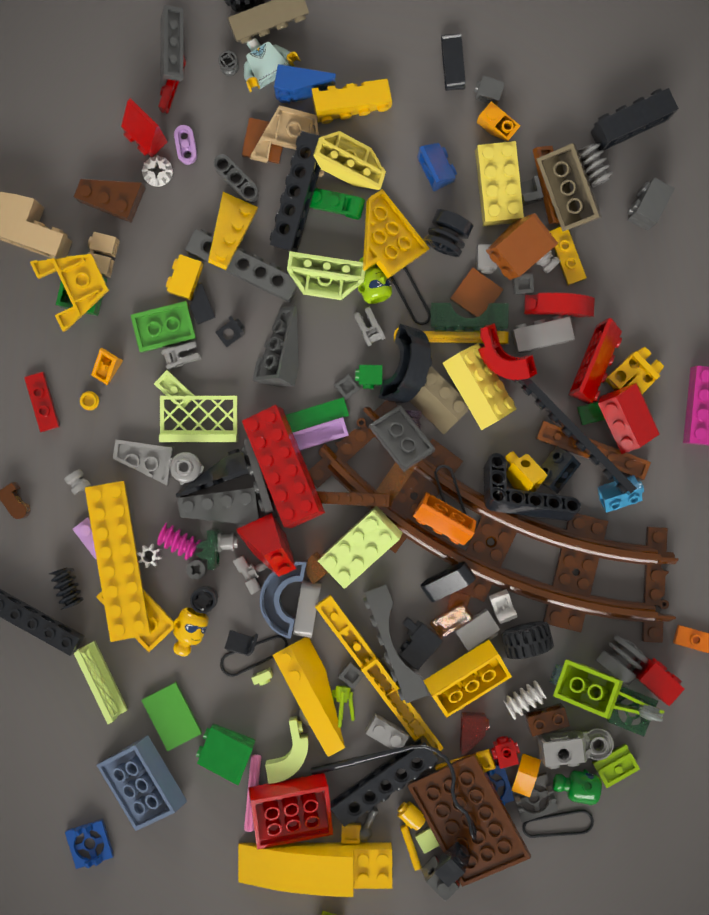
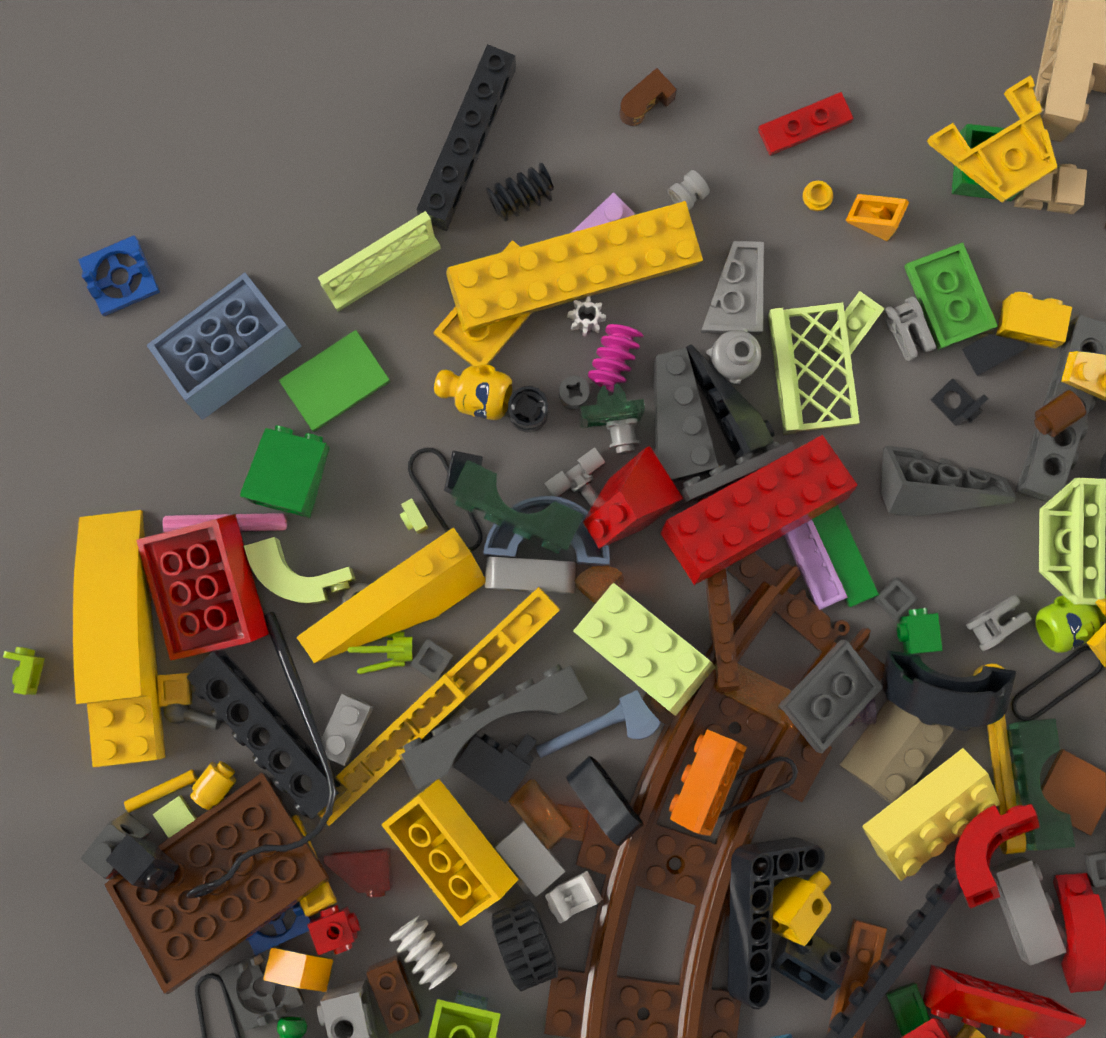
camera: 75 degrees right, 5 degrees down
none -> clear green arch [451,460,584,554]
none -> sand blue piece [536,690,661,758]
none -> reddish brown brick [1034,390,1086,437]

